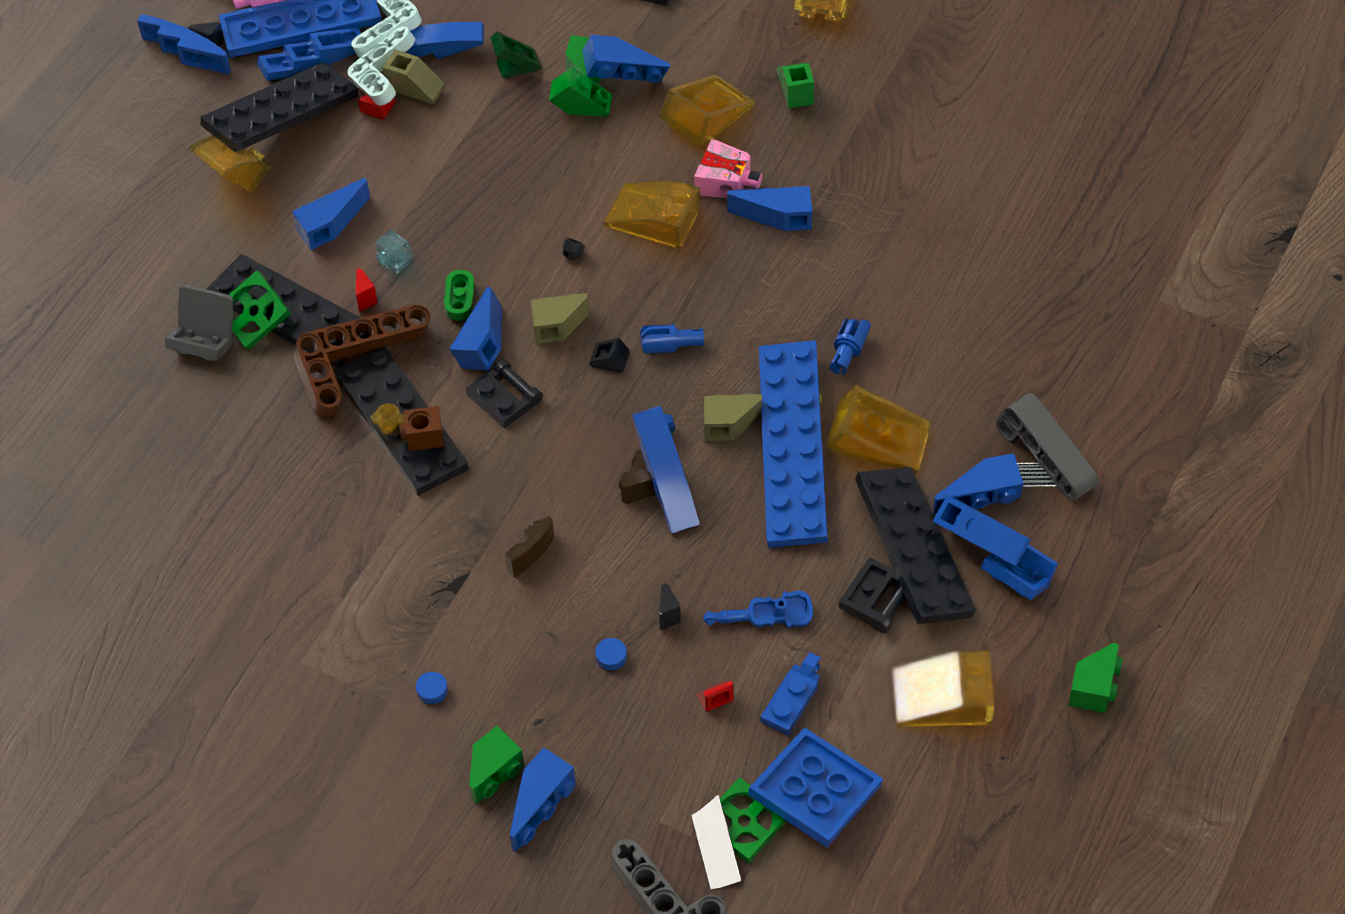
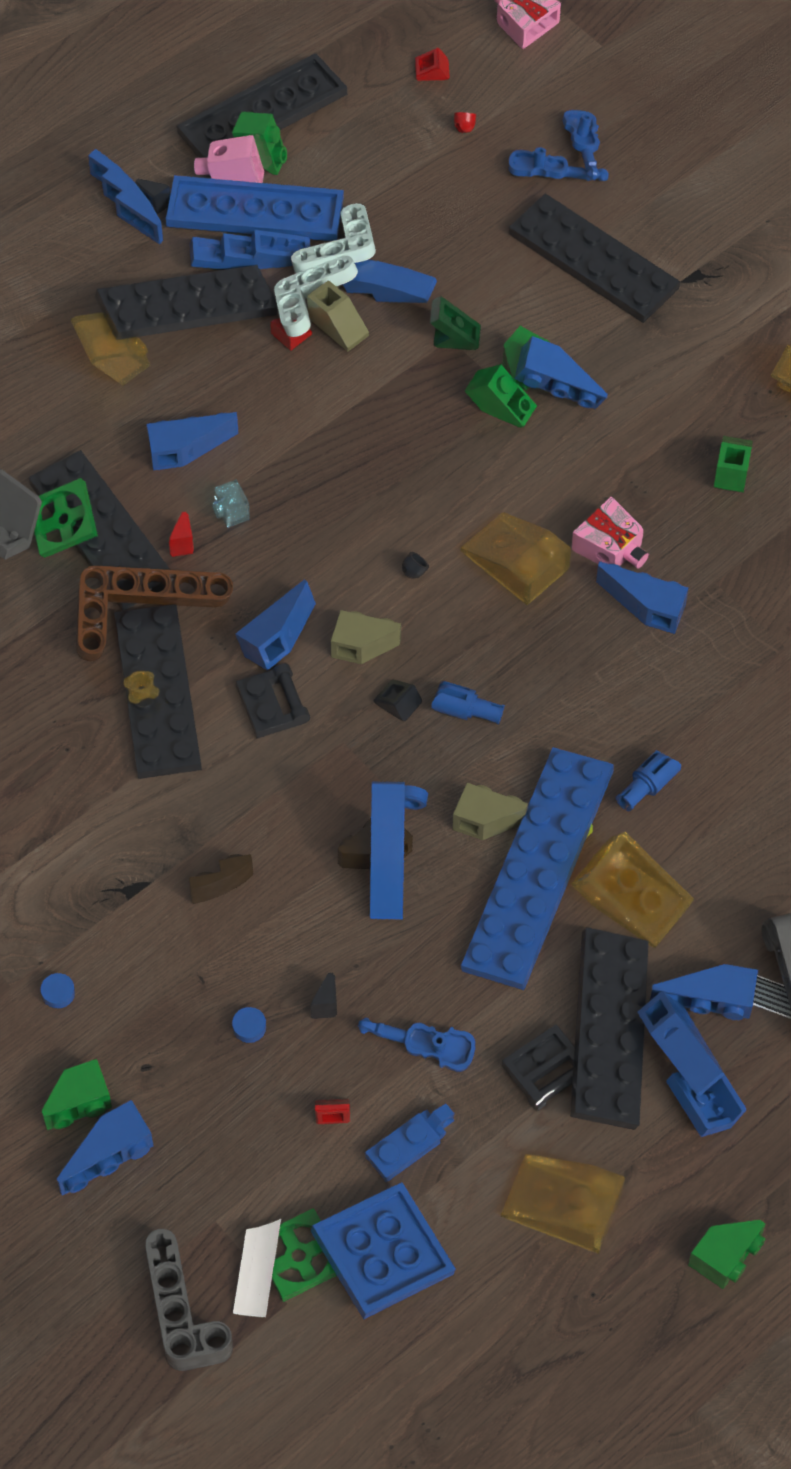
camera: 20 degrees right, 5 degrees up
reddish brown brick [399,406,445,451] -> none
green plate [444,270,475,321] -> none
clear yellow slope [659,74,756,144] -> none

